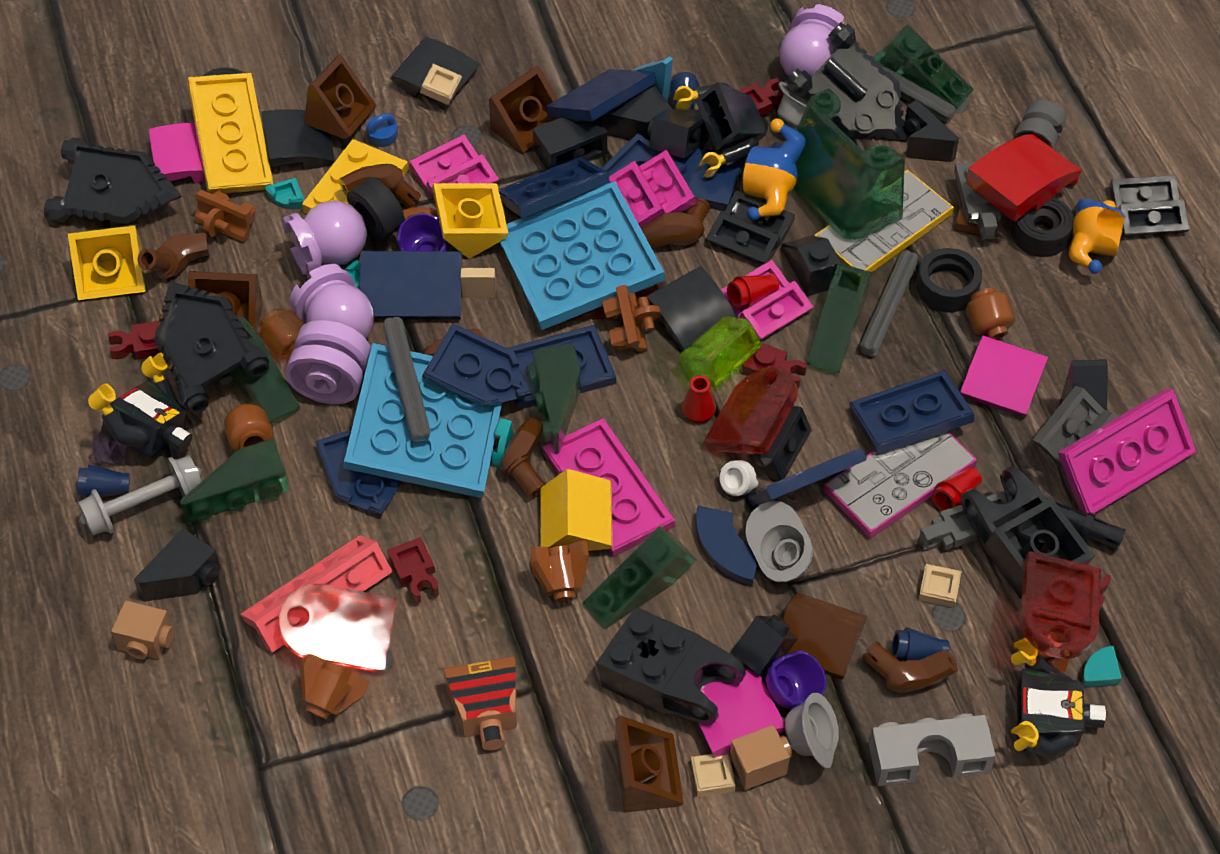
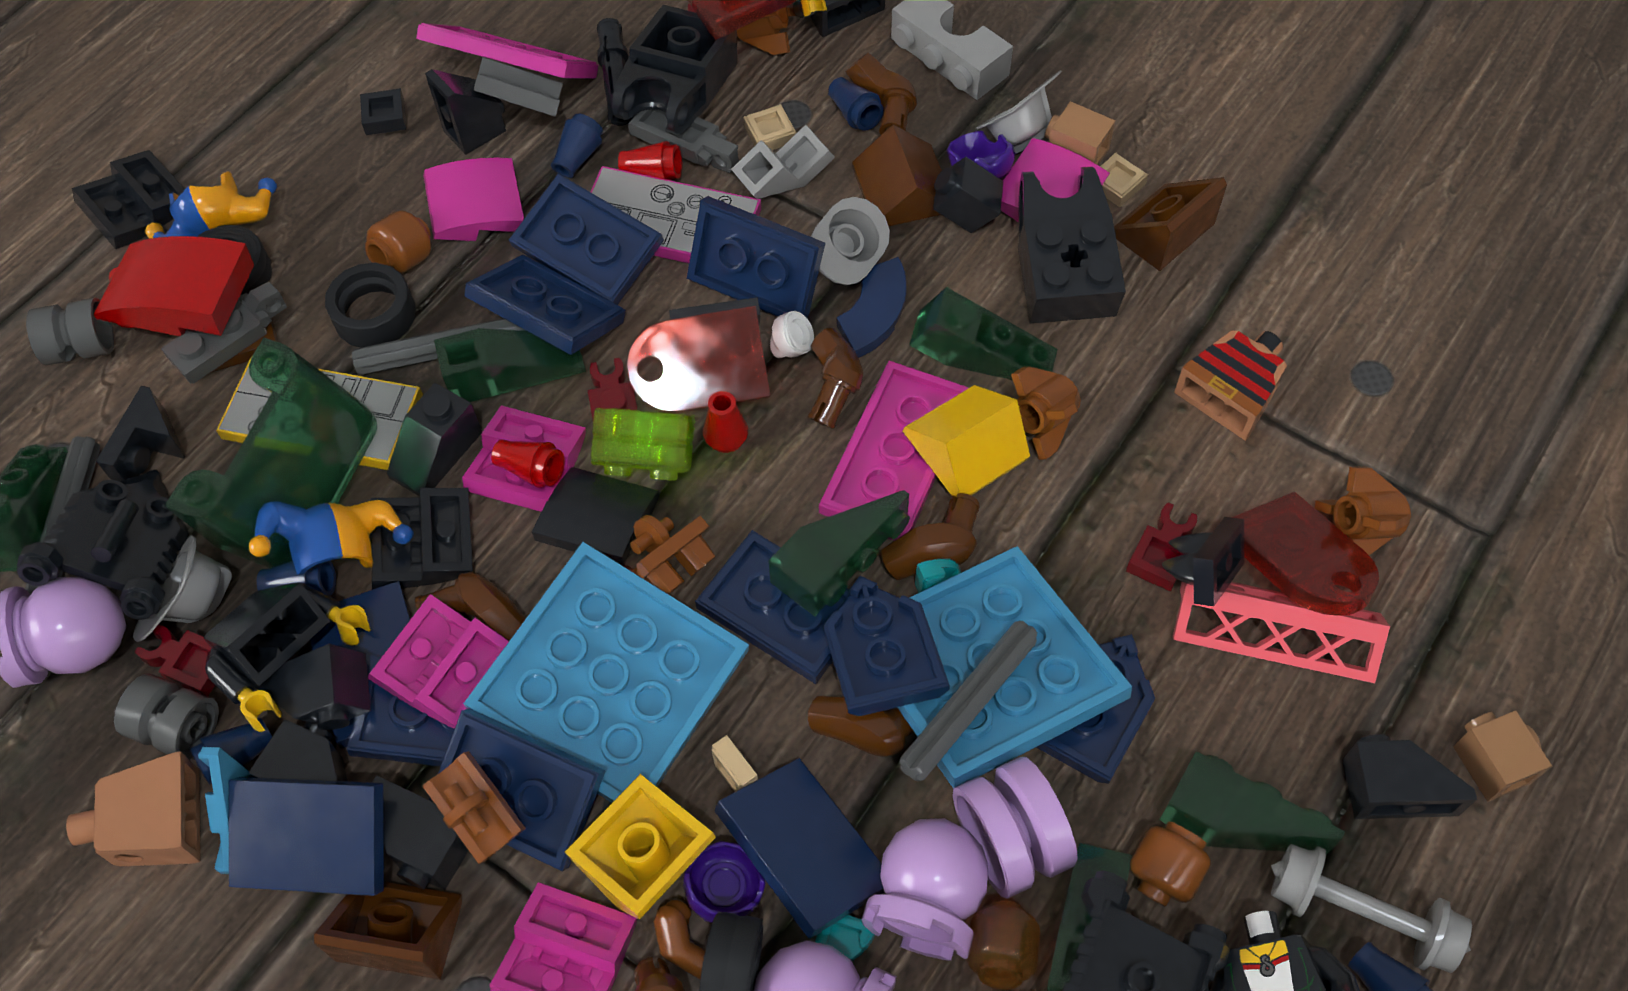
camera: 125 degrees left, 5 degrees up
none -> nougat torso [66,751,201,866]
none -> dark grey wheel [114,674,219,760]
none -> black plate [360,88,407,135]
none -> dark orange hips [423,751,526,864]
none -> dark blue tile [465,255,626,355]
none -> dark blue cone [551,114,603,178]
none -> light grey slope [731,125,835,199]
none -> reddish brown arm [807,328,863,429]
none -> black tile [1162,517,1245,607]

